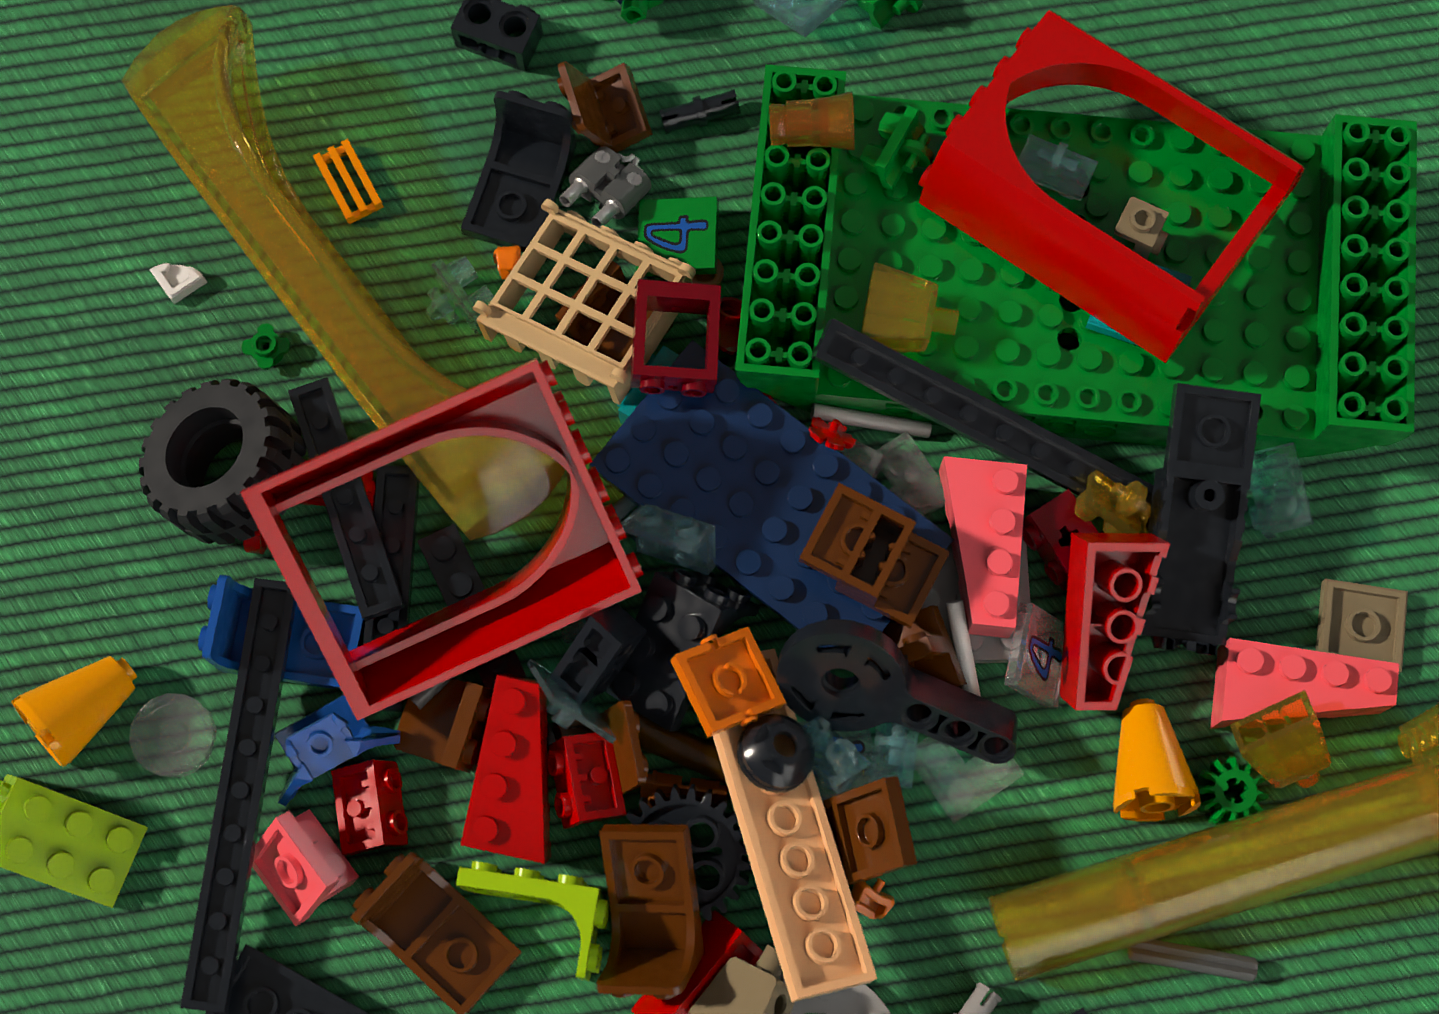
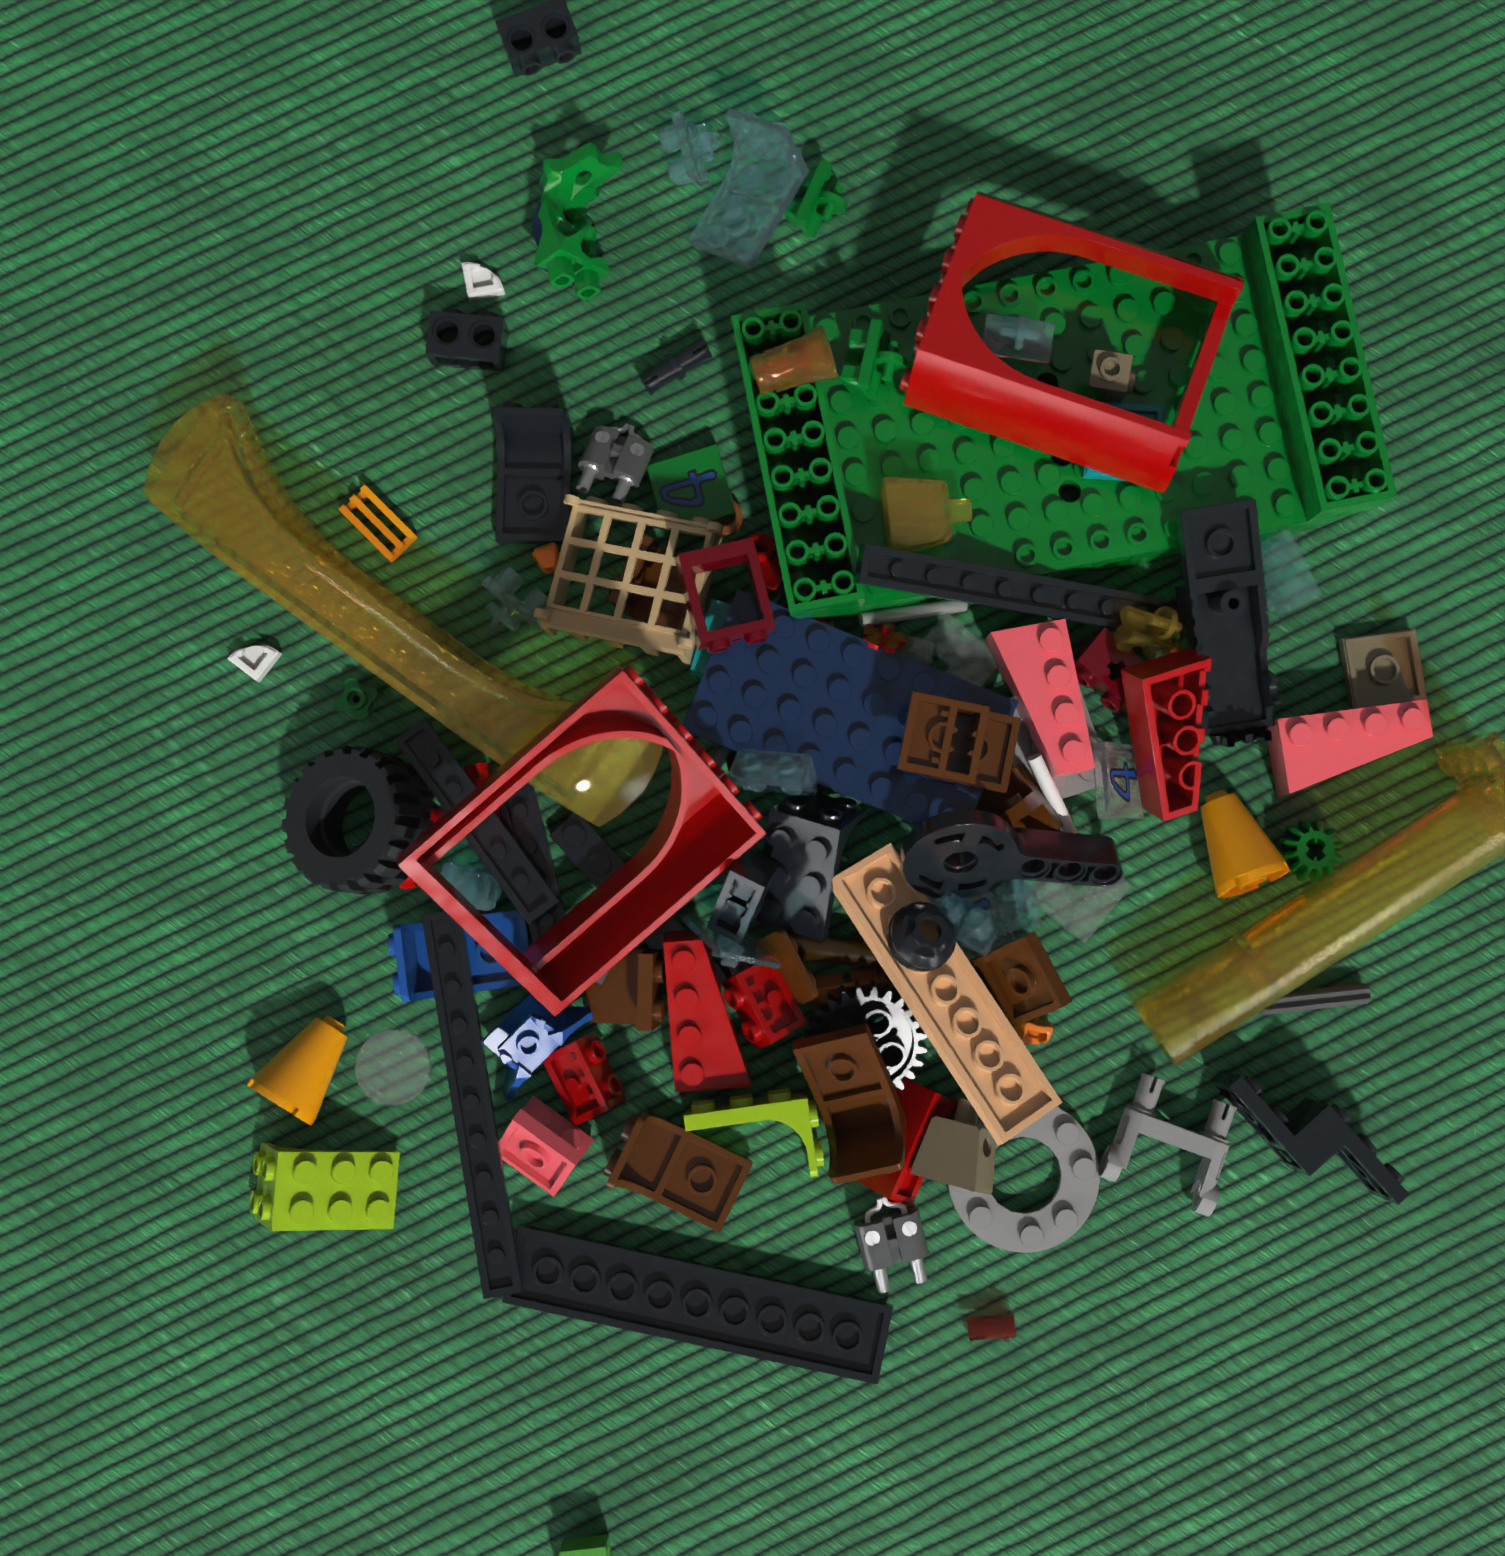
camera: 15 degrees left, 10 degrees up
reddish brown bracket [557,61,653,153] -> none
orange plate [670,627,786,738] -> none
clear yellow torso [1230,690,1332,788] -> none
none -> clear light blue gear [439,861,502,911]

